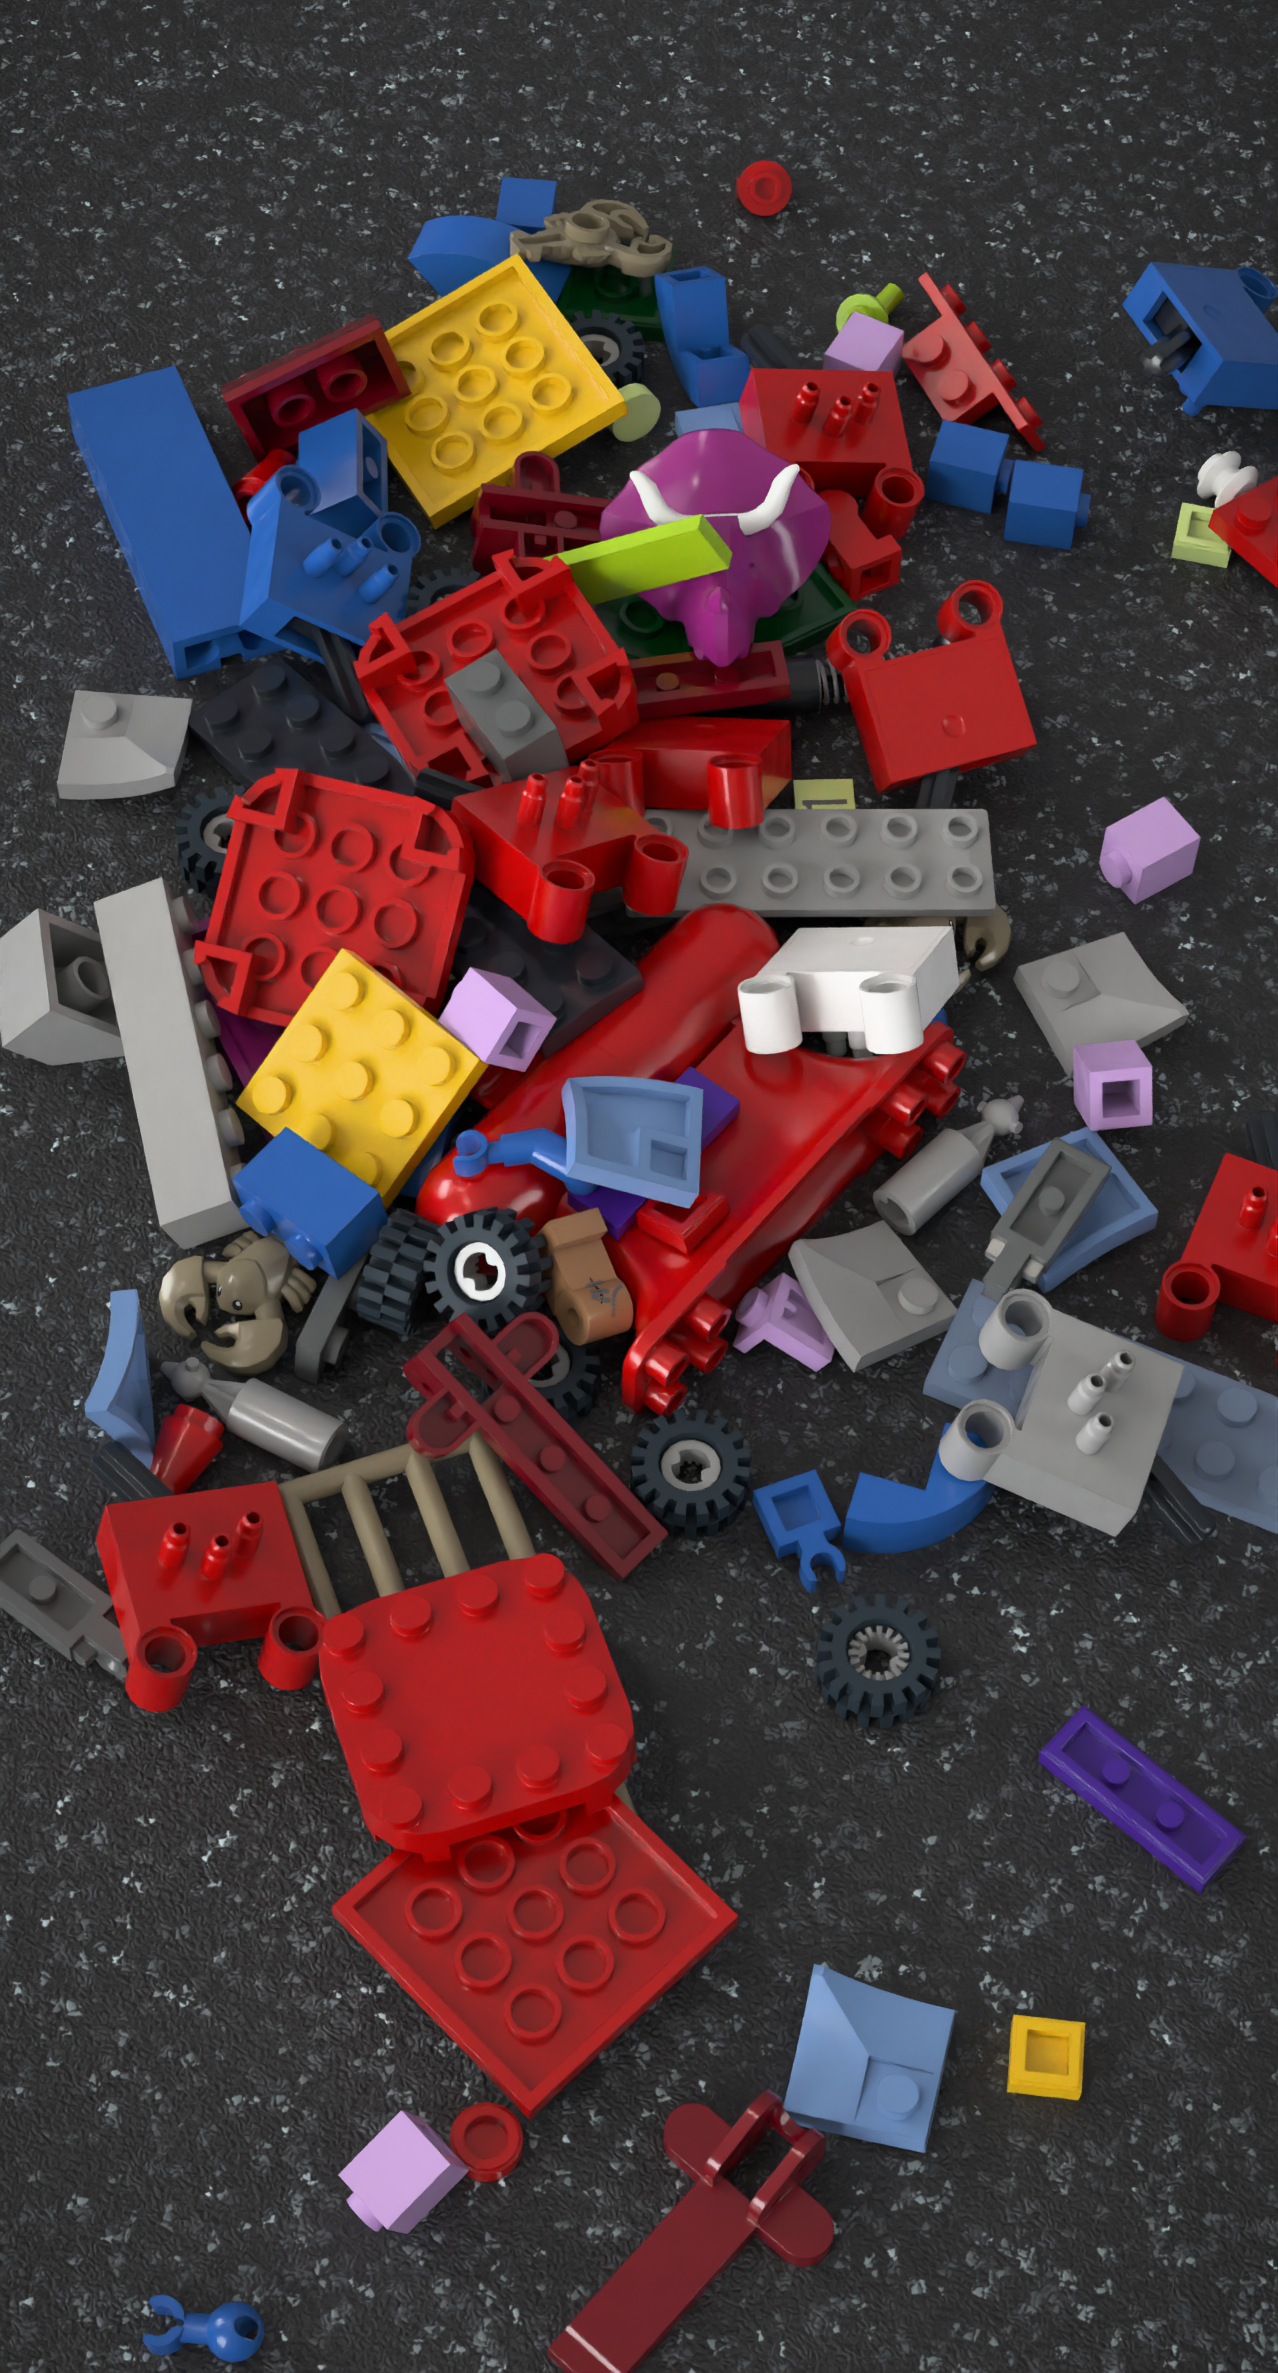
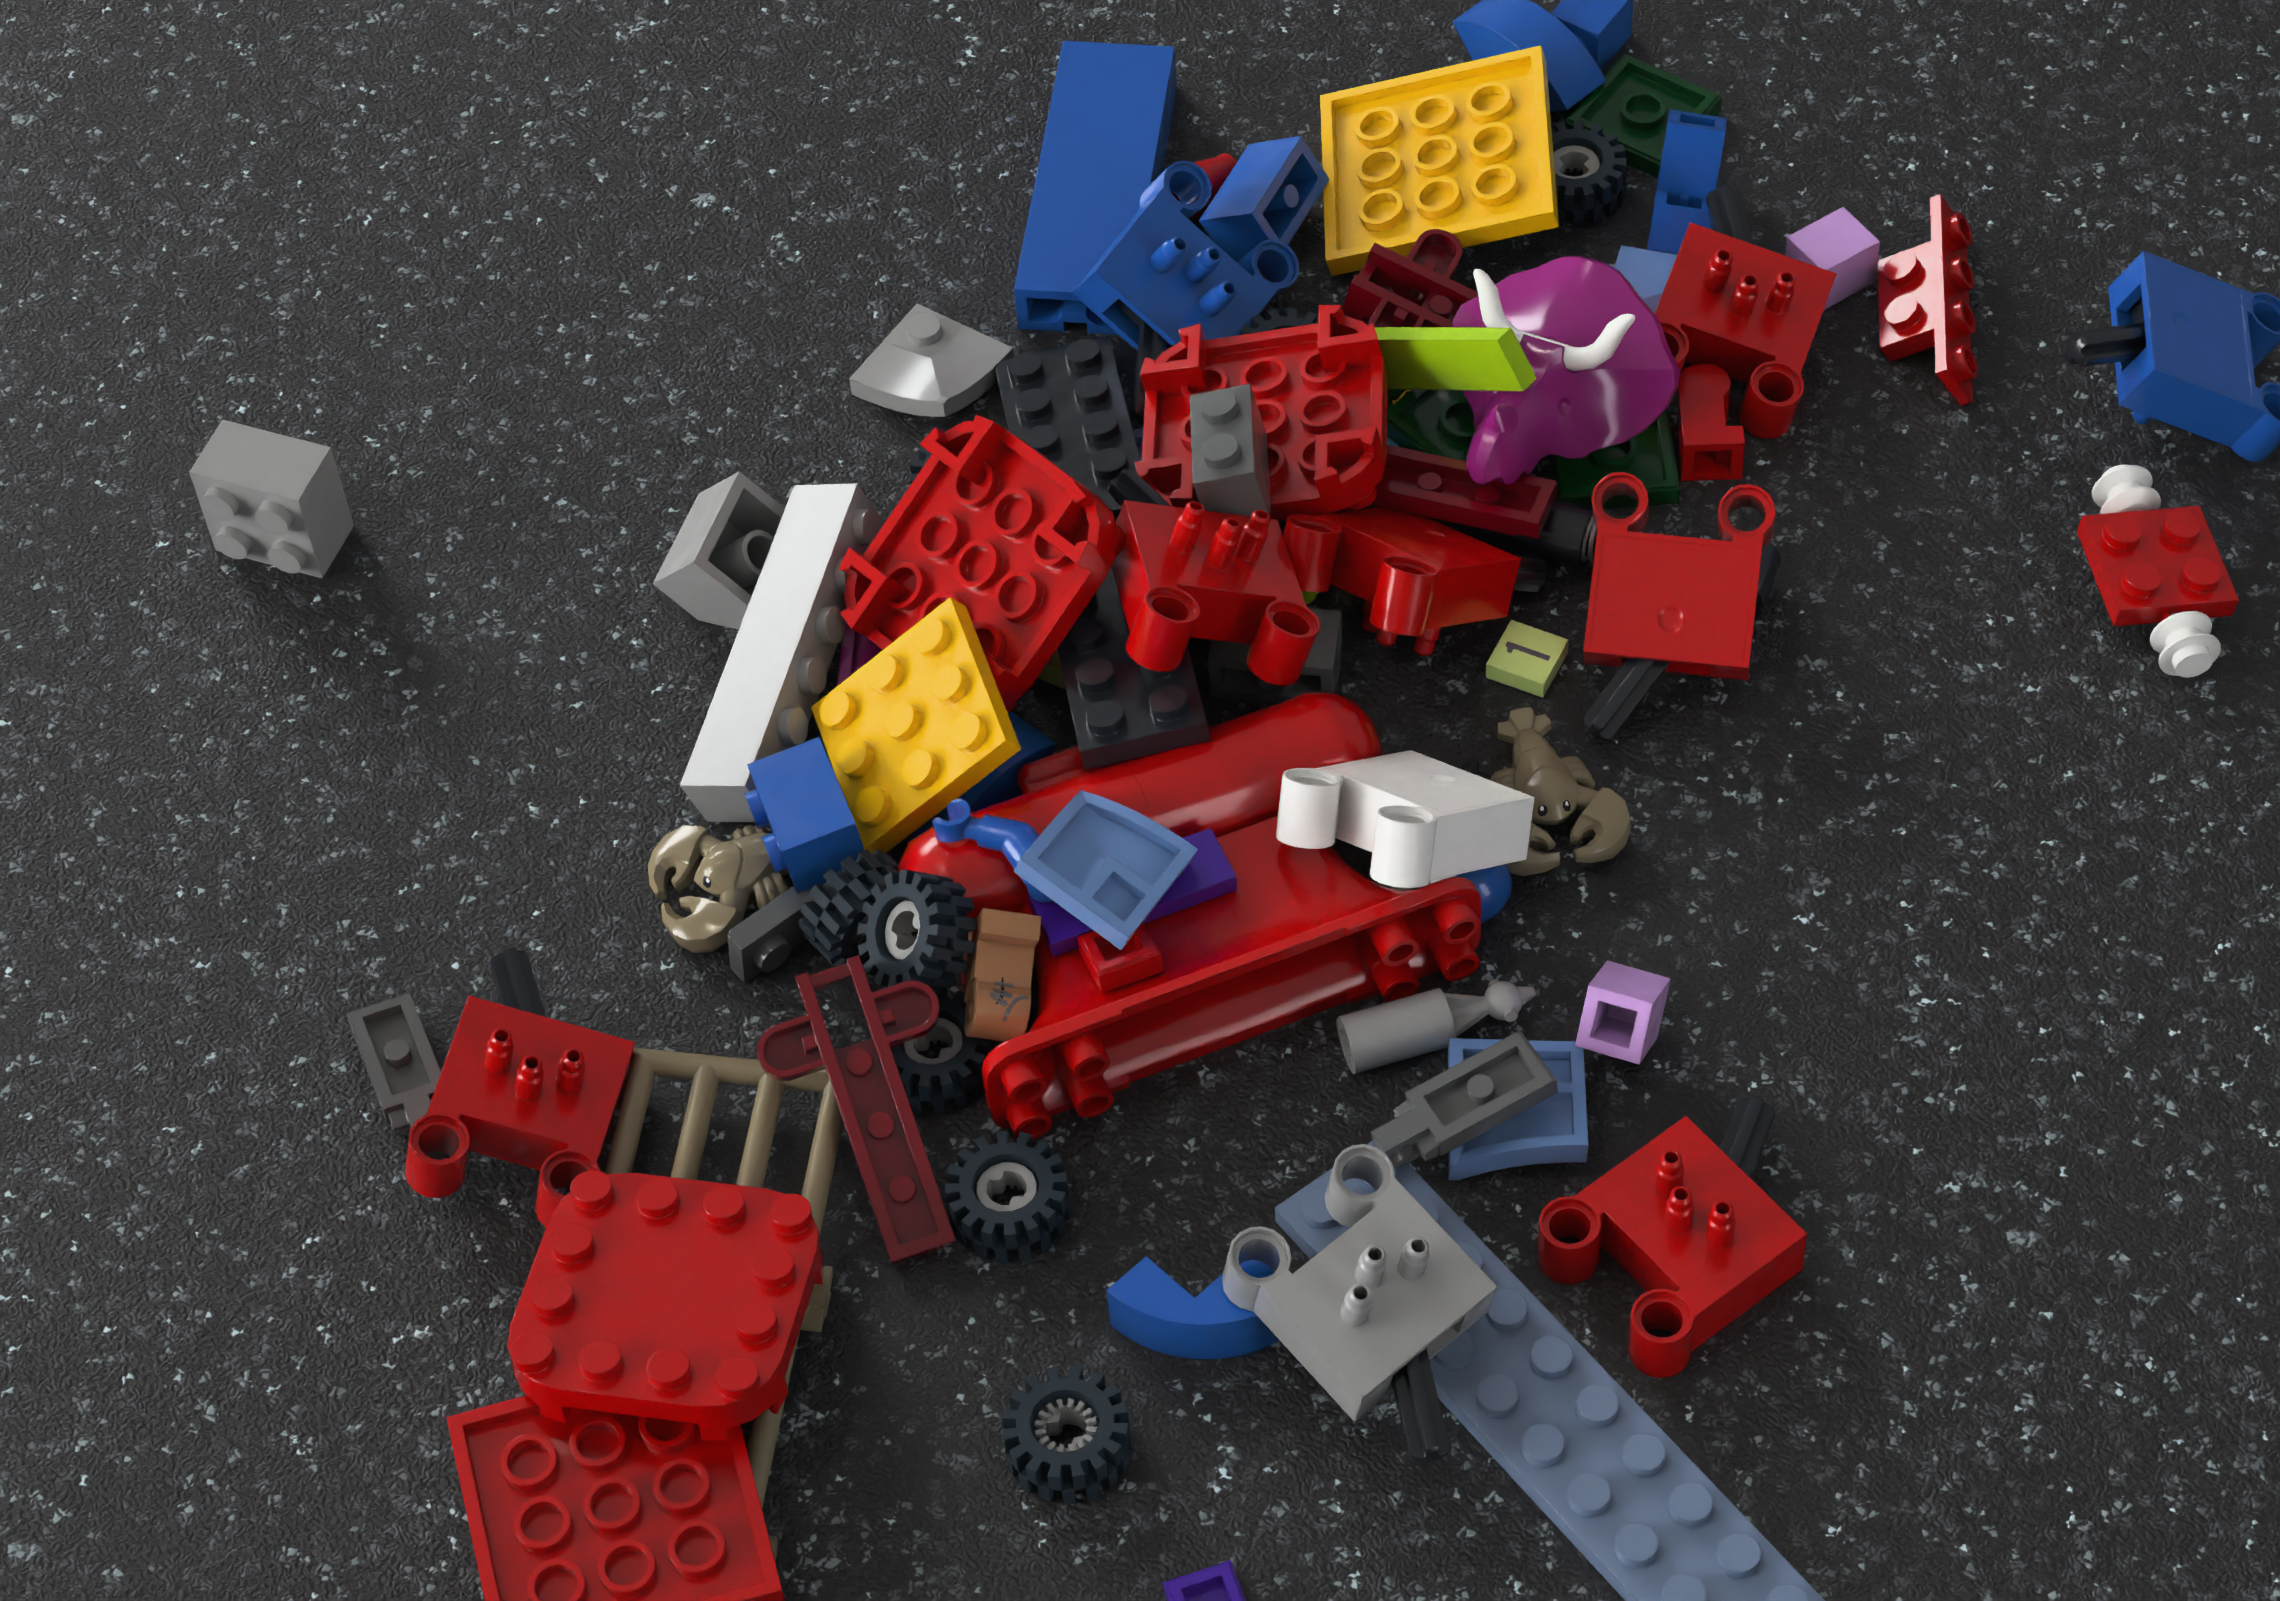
camera: 35 degrees right, 5 degrees down
medium blue plate [84,1289,156,1470] -> none
red cone [150,1404,225,1495] -> none
light grey wheel [160,1357,348,1473] -> none
dark red slope [221,313,412,464] -> none
lavender brick [438,967,557,1072] -> none
dark tan animal [509,199,673,278] -> none
yellowish green tile [607,383,661,442] -> none
light grey bracket [626,809,996,917] -> none
lavender bracket [733,1273,835,1372] -> none
red plate [736,160,792,216] -> none
blue plate [752,1469,846,1593] -> none
light grey plate [788,1220,958,1372] -> none
lime plate [836,283,905,332] -> none
blue brick [925,420,1015,514] -> none
blue brick [1003,460,1091,550] -> none
light grey plate [1013,932,1189,1079] -> none
lavender brick [1099,797,1201,904] -> none
yellowish green tile [1171,502,1231,568] -> none

